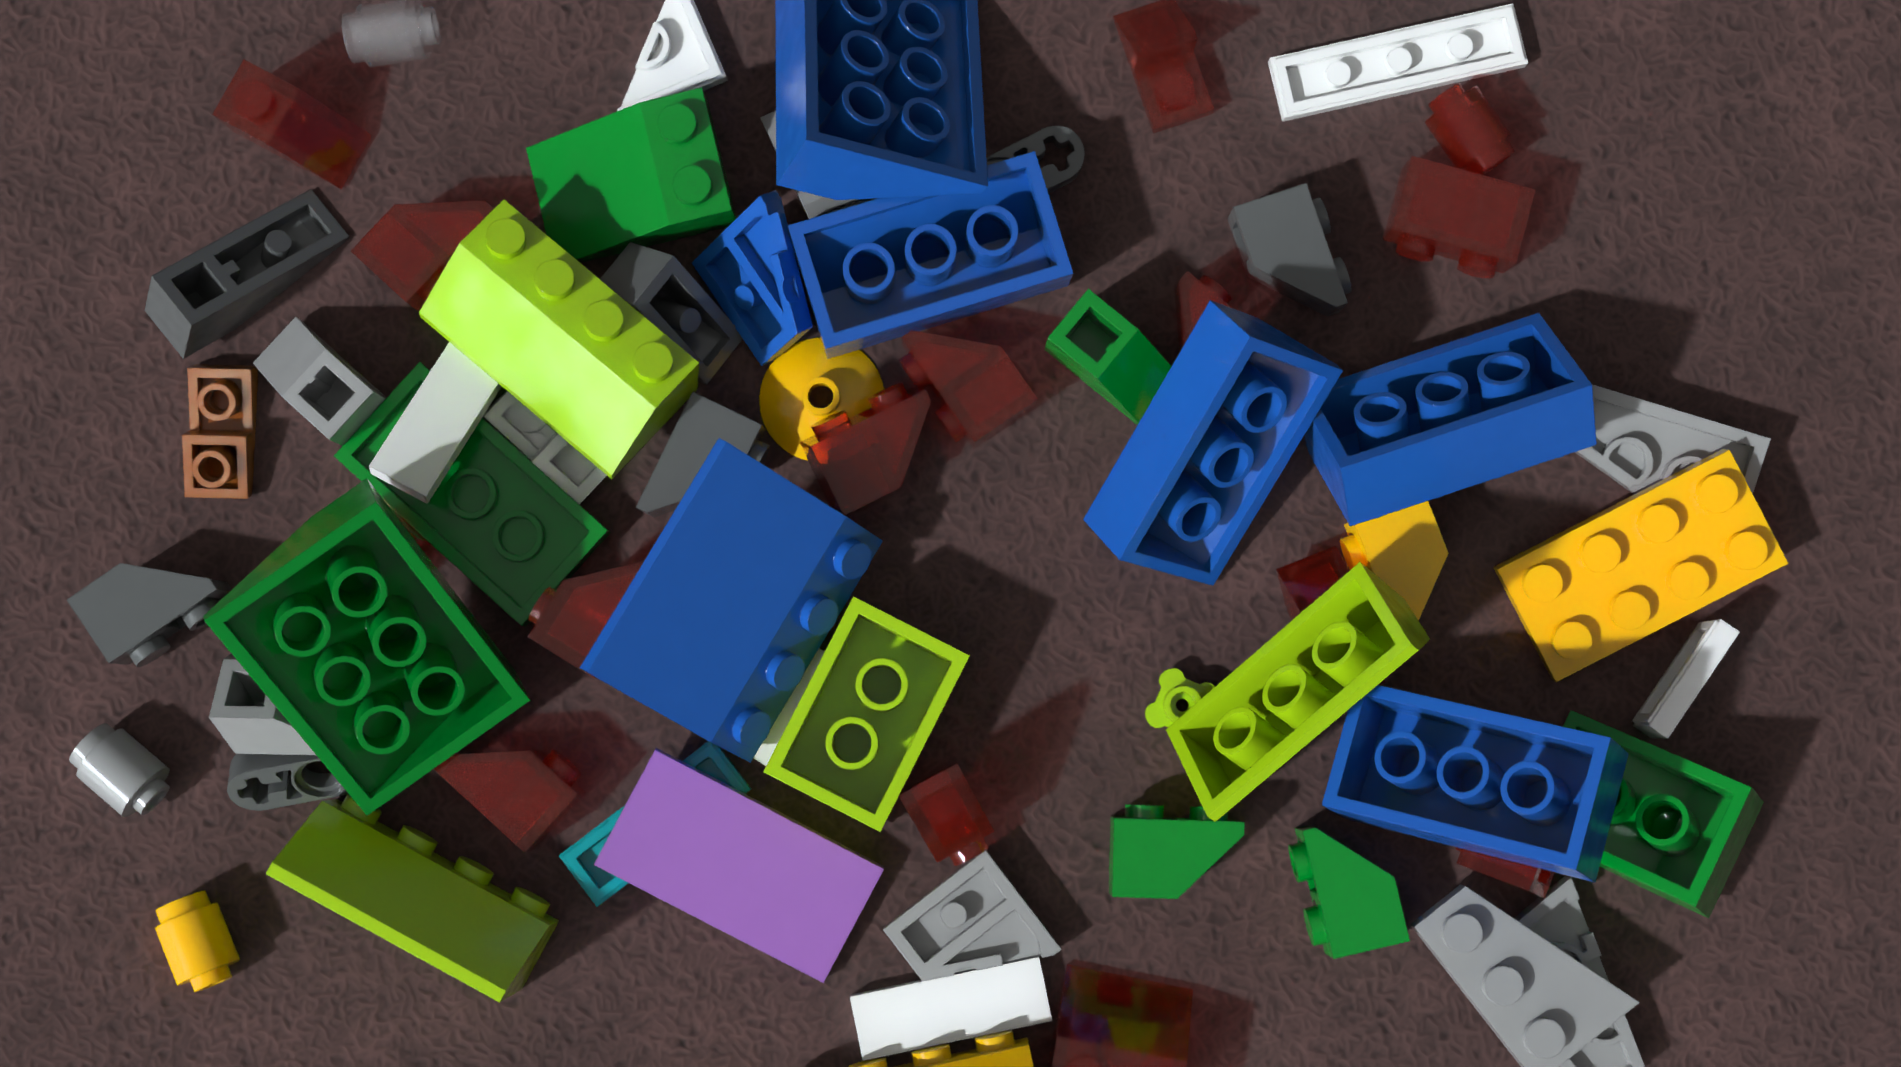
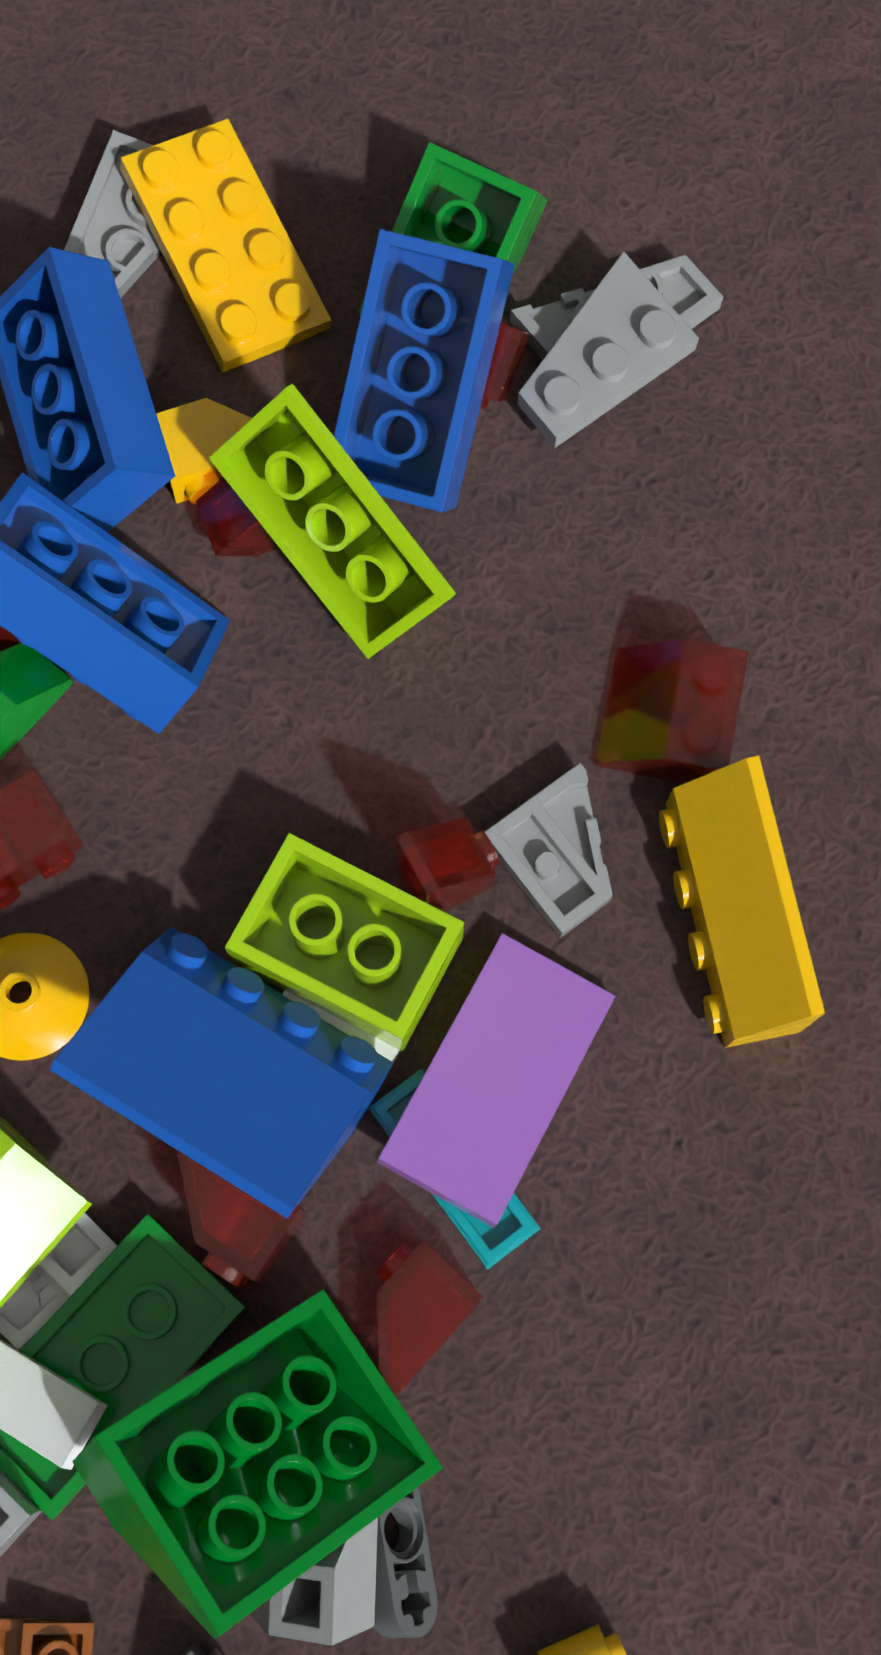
camera: 95 degrees left, 10 degrees down
lime slope [266,795,559,1003] -> none
dark grey slope [636,392,770,518] -> none
clear red slope [800,383,931,515] -> none
white tile [850,957,1052,1061] -> none
green slope [1109,804,1245,899] -> none
lime plate [1145,668,1215,728] -> none
green slope [1288,825,1410,959] -> none
white tile [1632,619,1740,739] -> none

